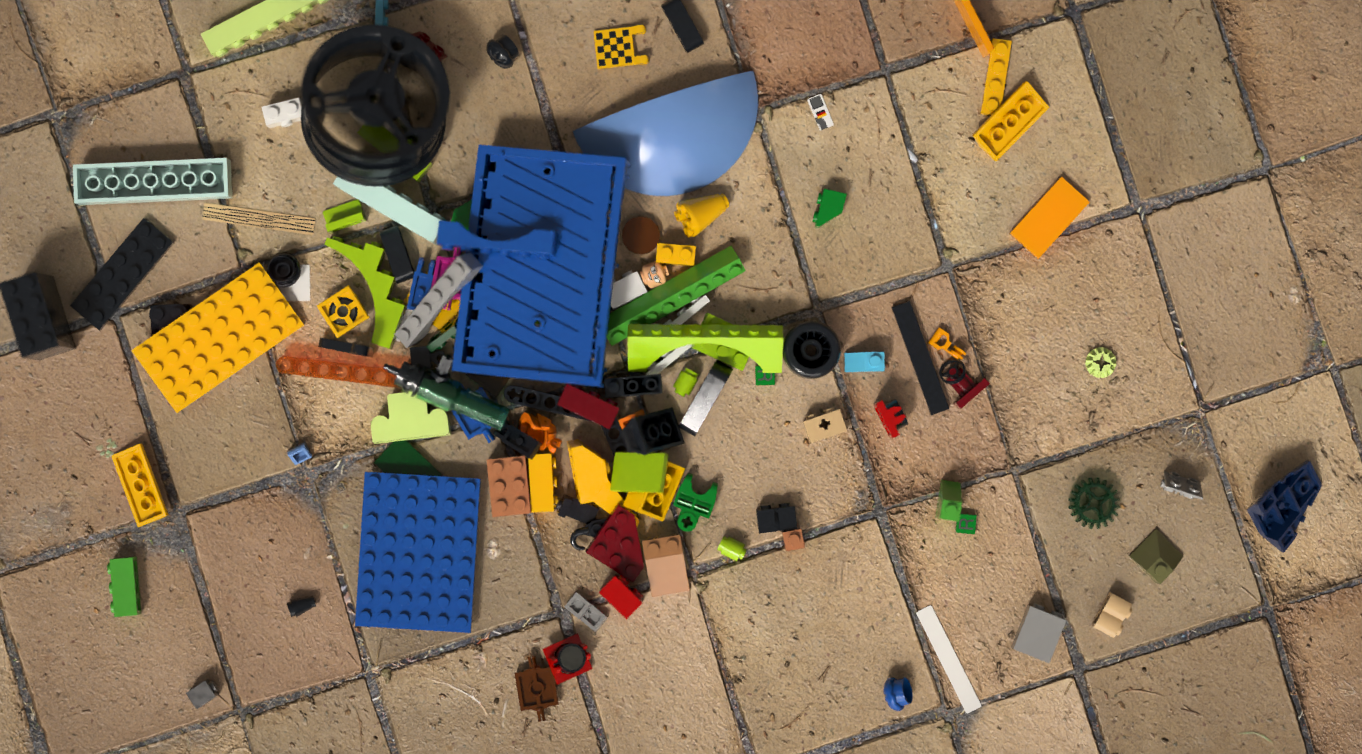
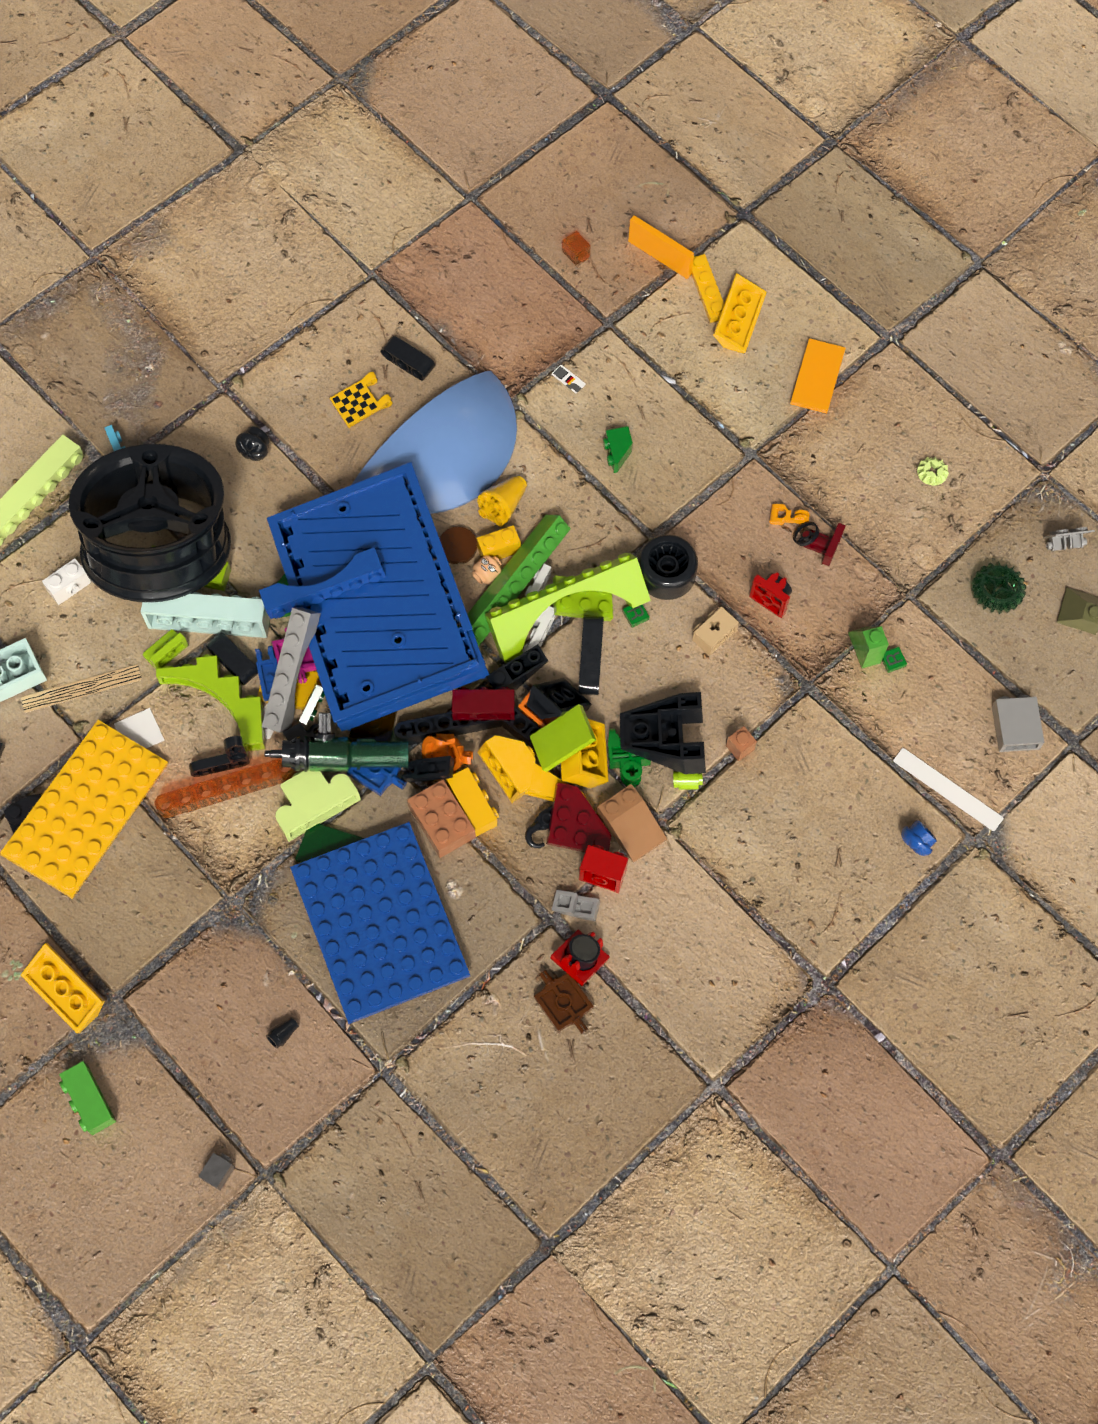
camera: 30 degrees left, 20 degrees down
black piece [267,253,301,288] -> none
medium blue slope [287,442,312,465] -> none
yellow piece [316,285,370,338] -> none
black bracket [555,494,599,524] -> none
white brick [611,270,647,310] -> none
lime brick [673,367,699,397] -> none
black piece [756,503,797,534] -> none
medium azure slope [844,352,885,372] -> none
black tile [892,301,949,415] -> none
tan brick [1091,592,1133,638] -> none
none -> black wedge [620,692,706,774]

